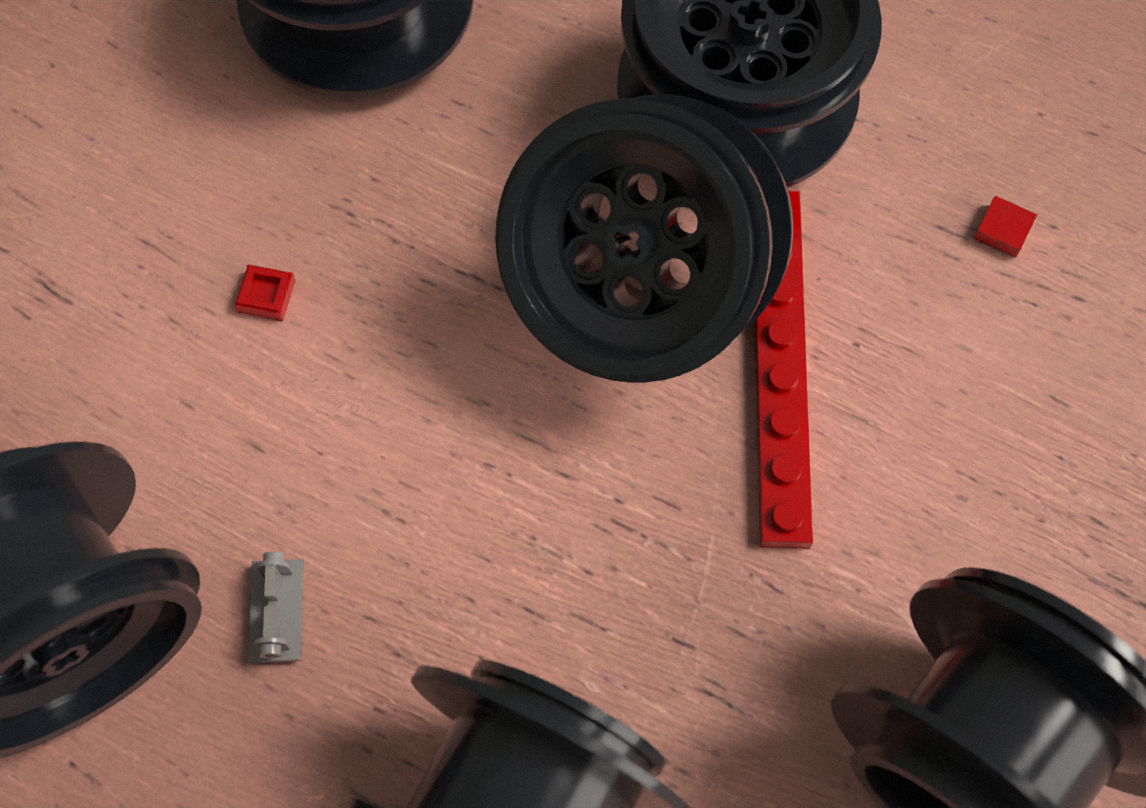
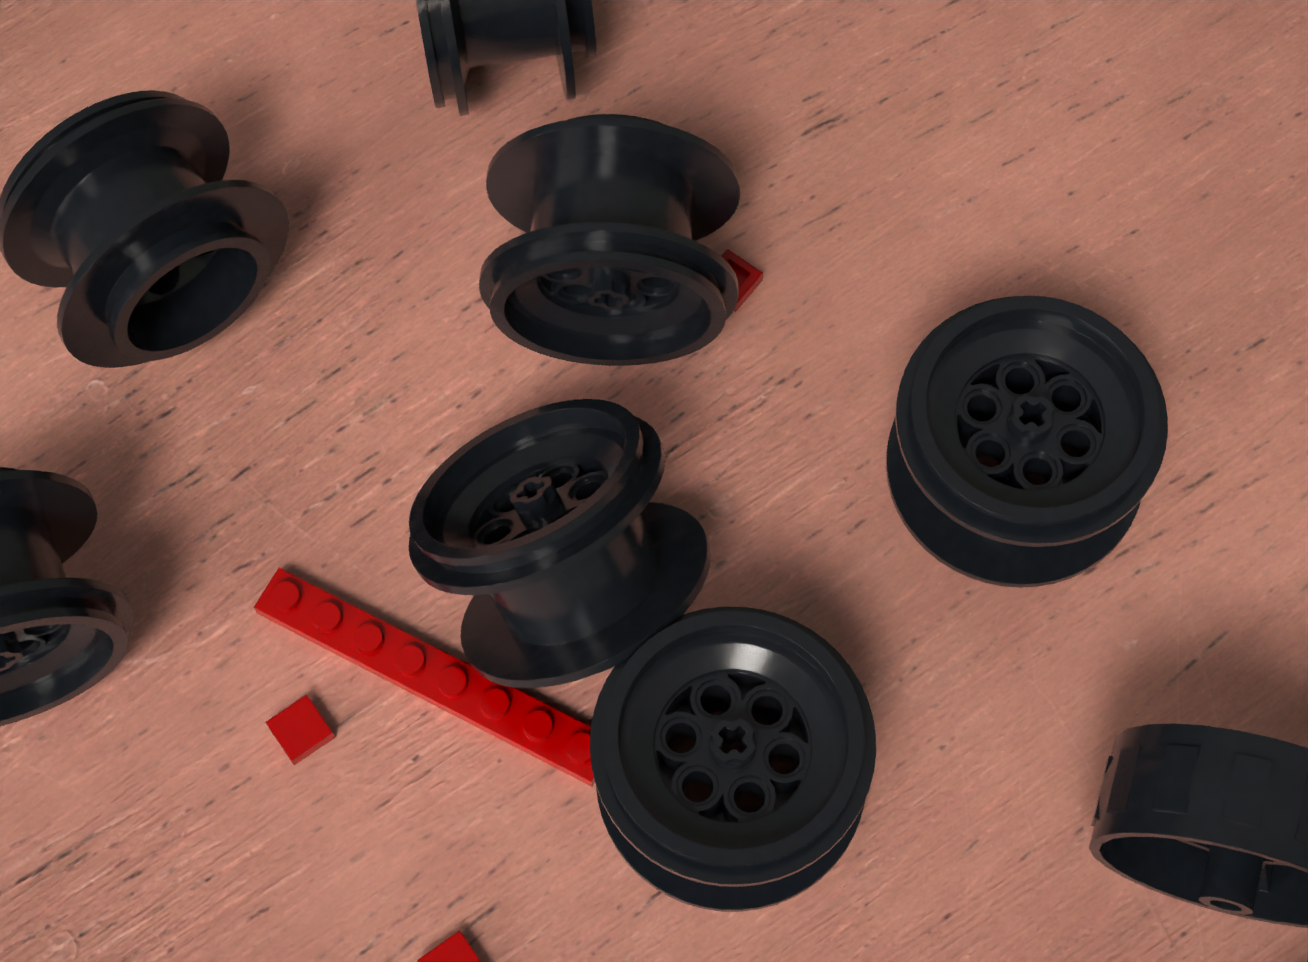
camera: 120 degrees right, 0 degrees up
light grey hinge [248,551,304,663] -> none
none -> red tile [265,695,335,765]
none -> black wheel [479,114,740,366]

